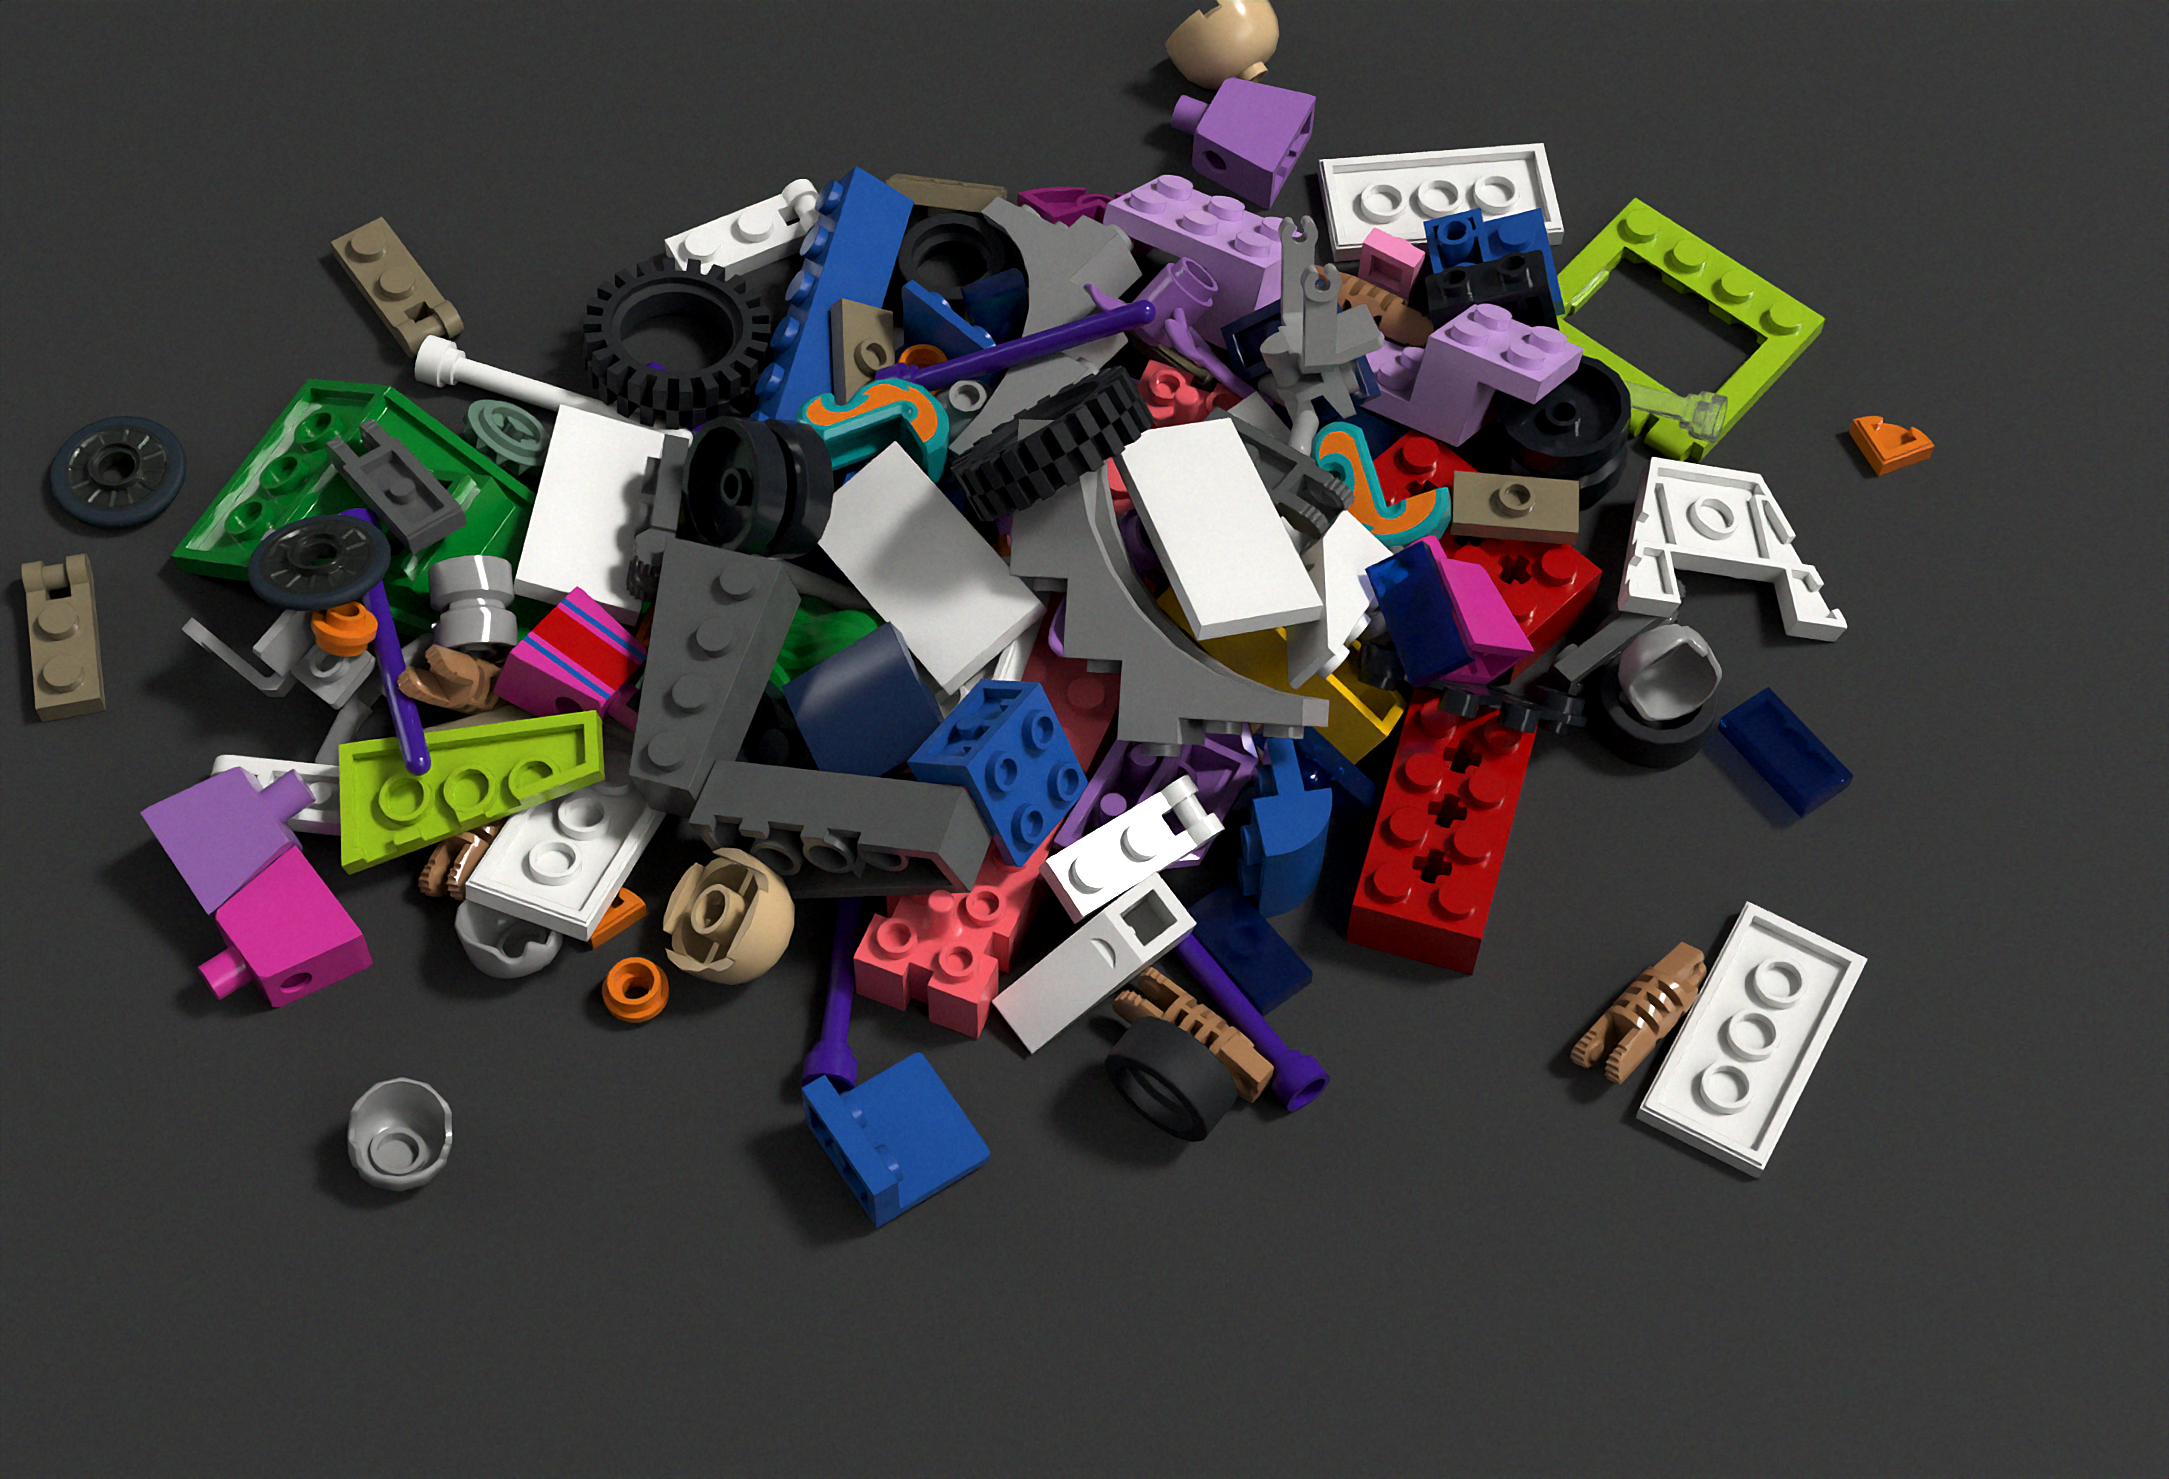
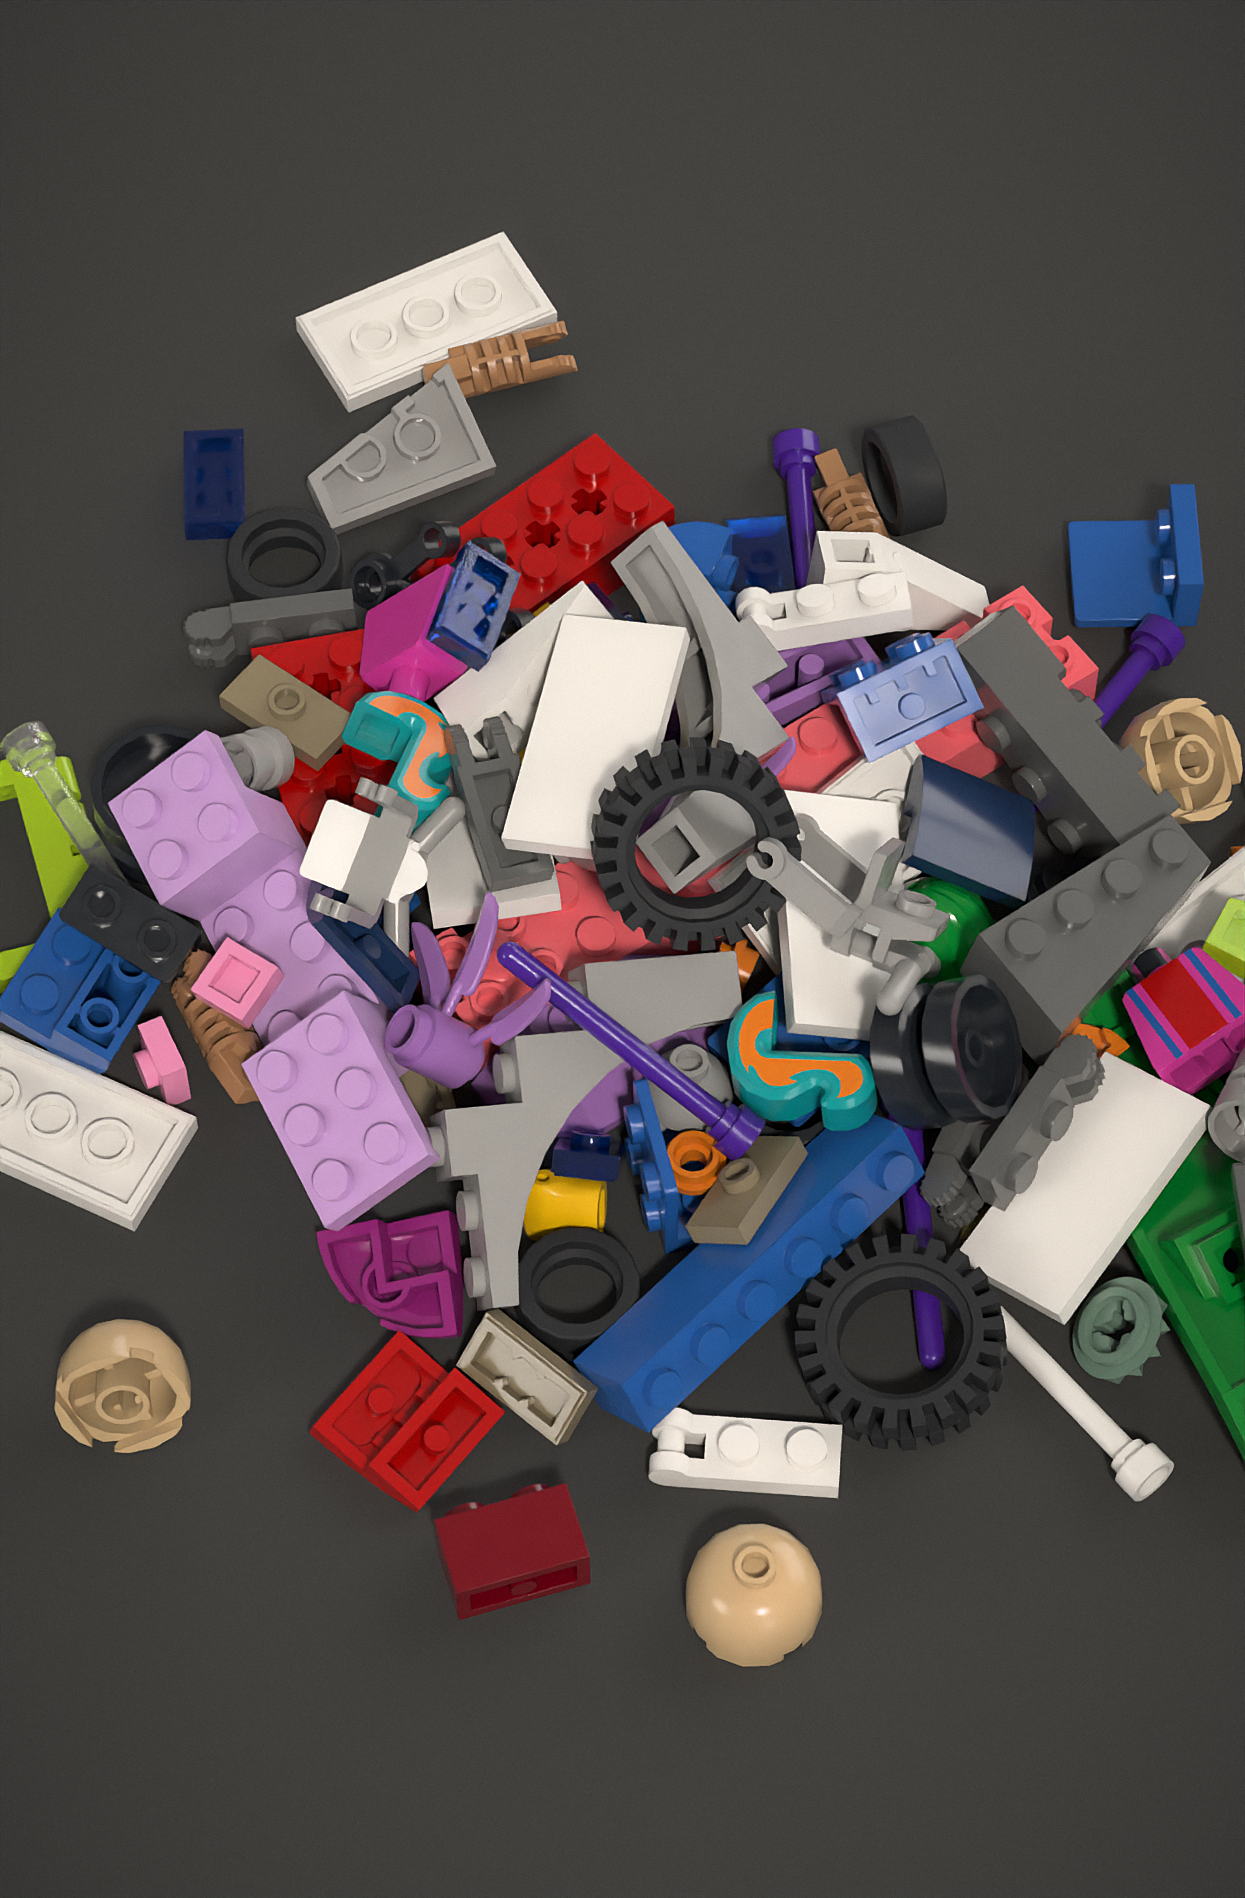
camera: 145 degrees left, 0 degrees up
dark tan plate [331,217,464,359] -> none
medium lavender torso [1171,77,1316,210] -> none
white wing [1618,457,1847,642] -> none
light grey hair [1618,624,1722,721] -> none
none -> bright pink plate [190,937,285,1029]
none -> light grey wheel [220,726,295,792]
none -> light grey wing [306,363,496,535]
none -> red slope [308,1330,505,1513]
none -> dark red brick [434,1483,591,1620]
none -> tan cylinder [686,1524,822,1667]
none -> light grey piece [746,813,950,1016]

